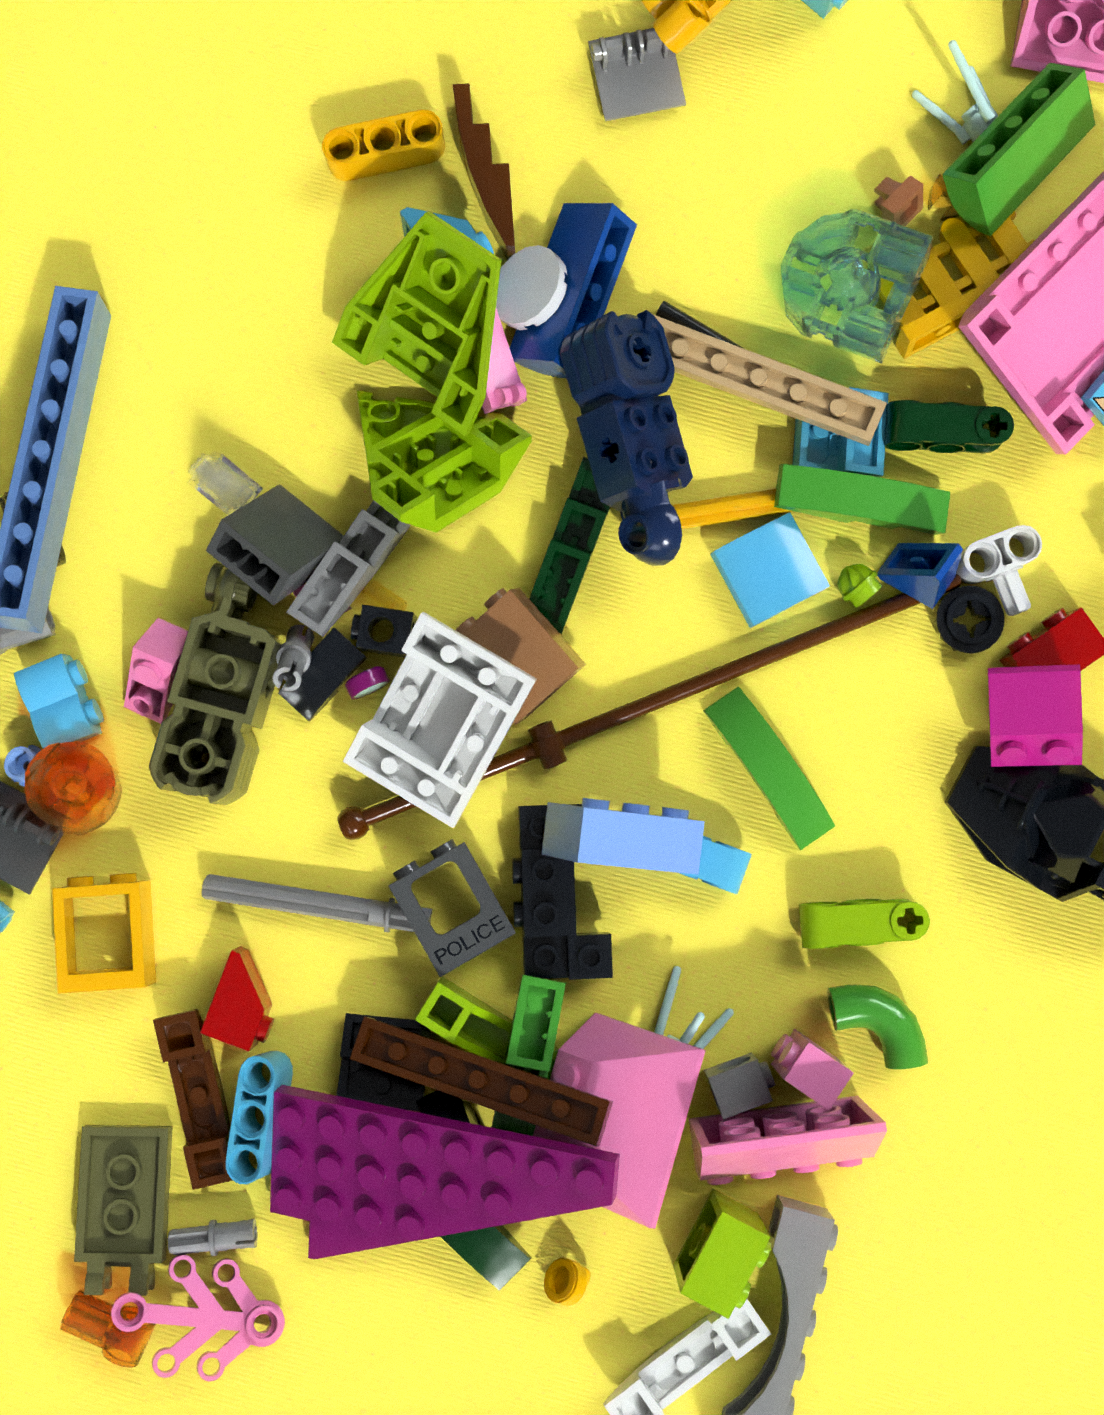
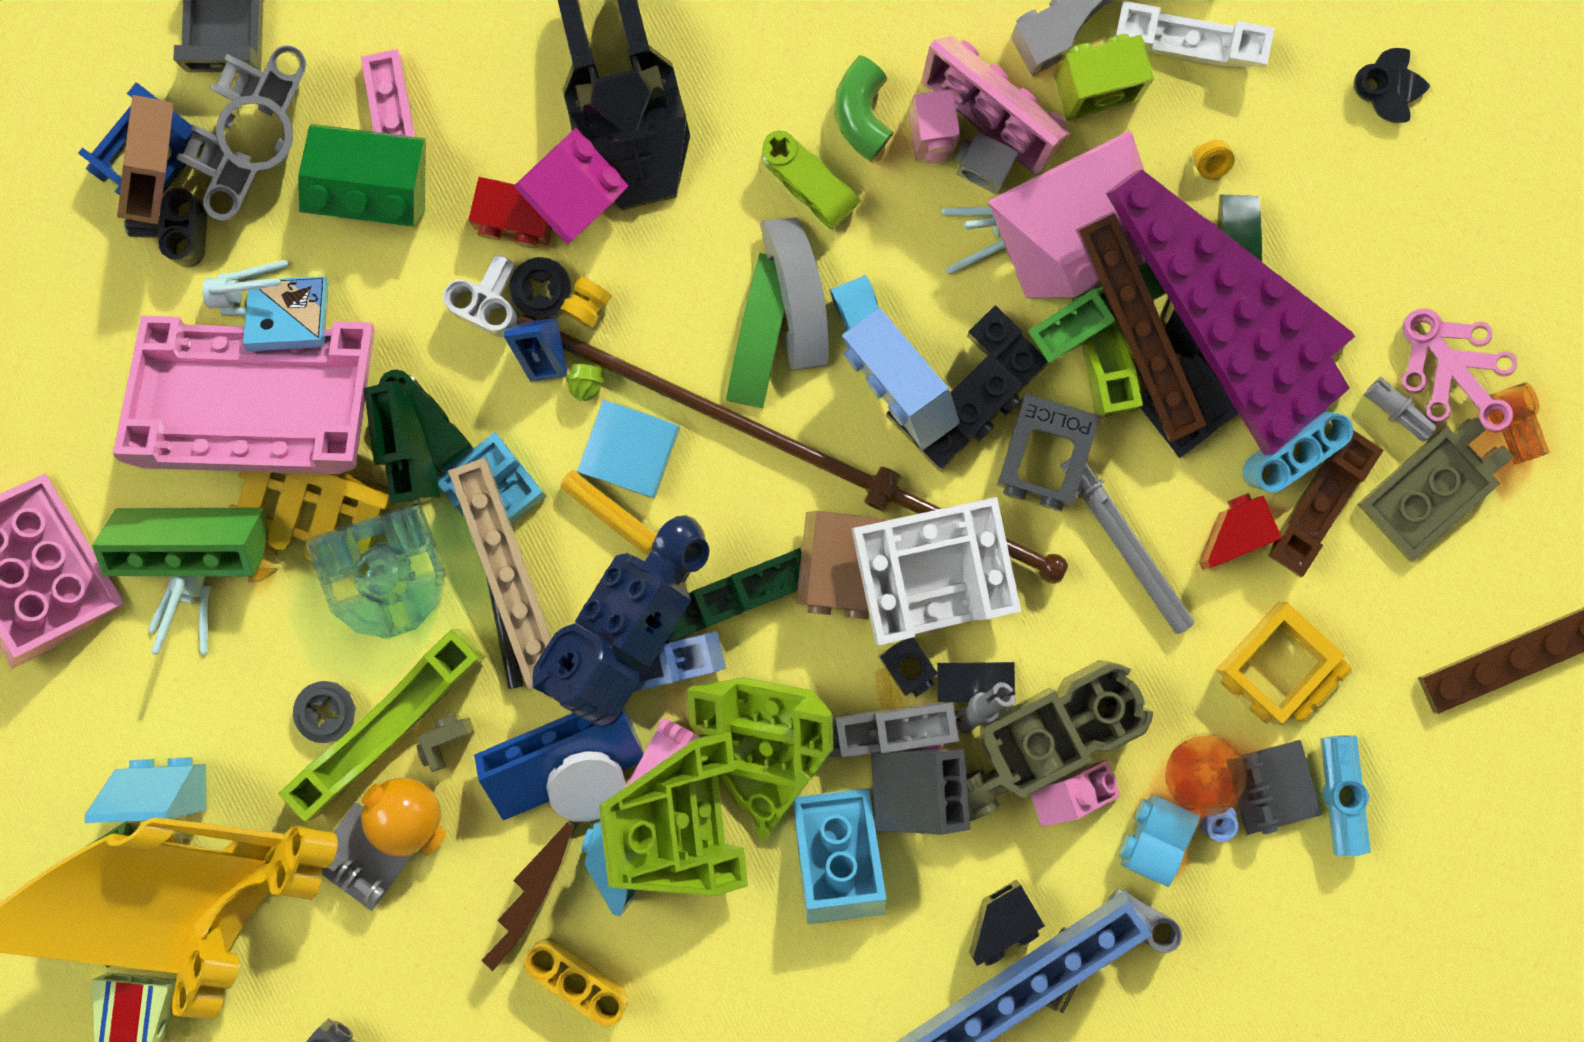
camera: 135 degrees left, 0 degrees up
clear slope [187,451,263,516] -> none
magenta tile [345,666,390,700] -> none
bright green slope [774,464,950,535] -> none
nougat tile [874,175,923,237] -> none
none -> lime arch [278,629,486,822]
none -> dark grey gear [293,681,357,743]
none -> light orange brick [361,778,446,857]
none -> dark green slope [364,381,440,504]
none -> olive bracket [417,714,474,773]
none -> yellow wheel [560,276,612,329]
none -> medium blue slope [634,631,726,692]
none -> light grey slope [760,217,829,371]
none -> medium azure slope [793,788,886,924]
none -> black slope [969,880,1045,966]
none -> yellow axle [1291,659,1352,723]

